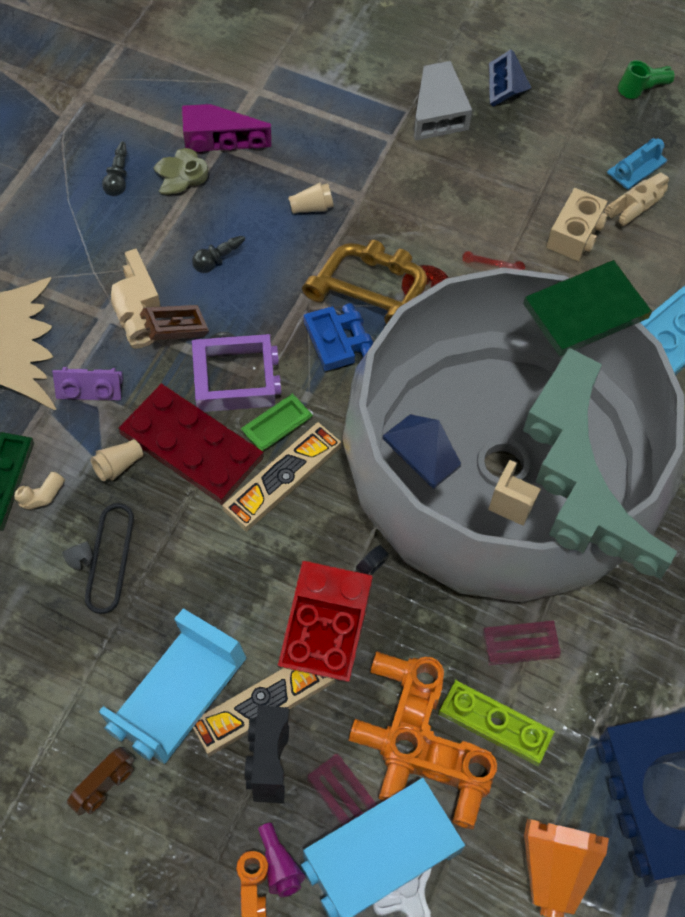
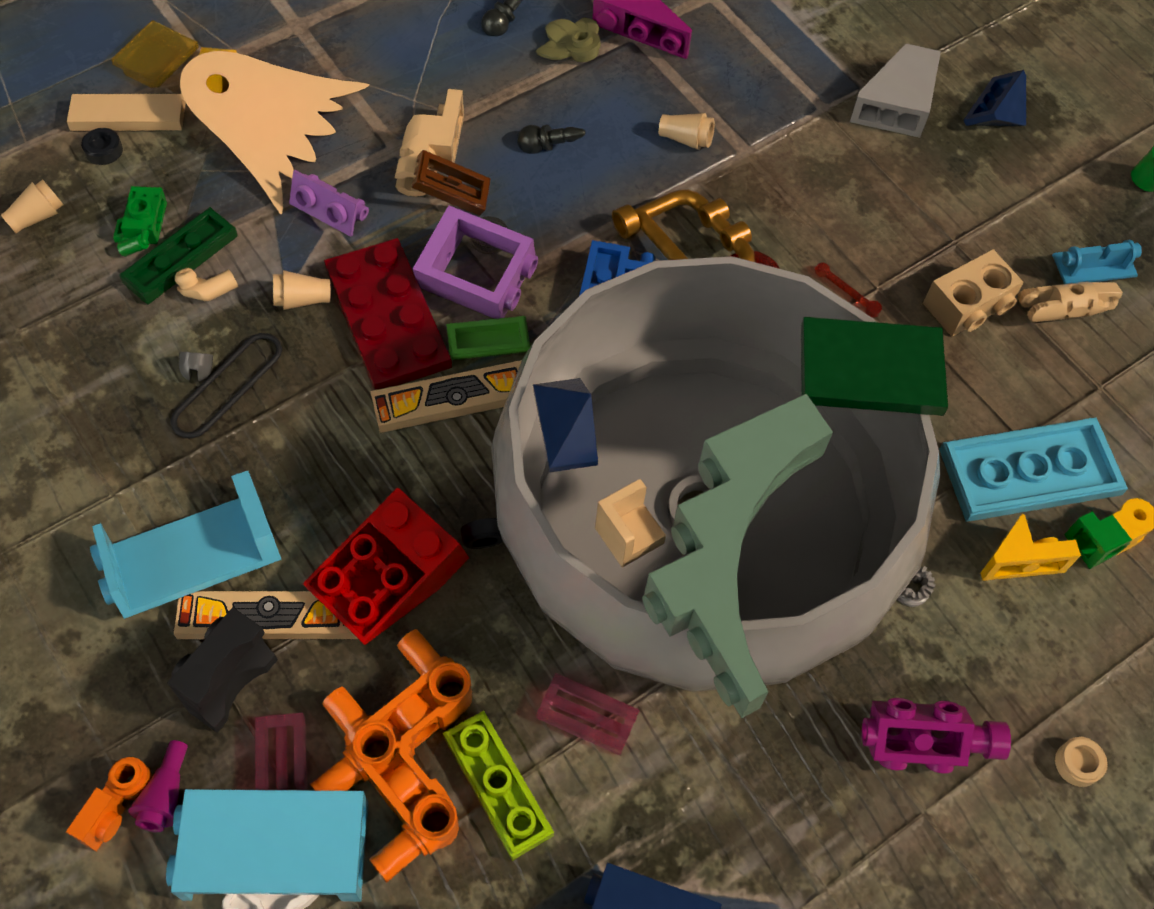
camera: 30 degrees right, 0 degrees up
reddish brown plate [67,747,134,815] -> none

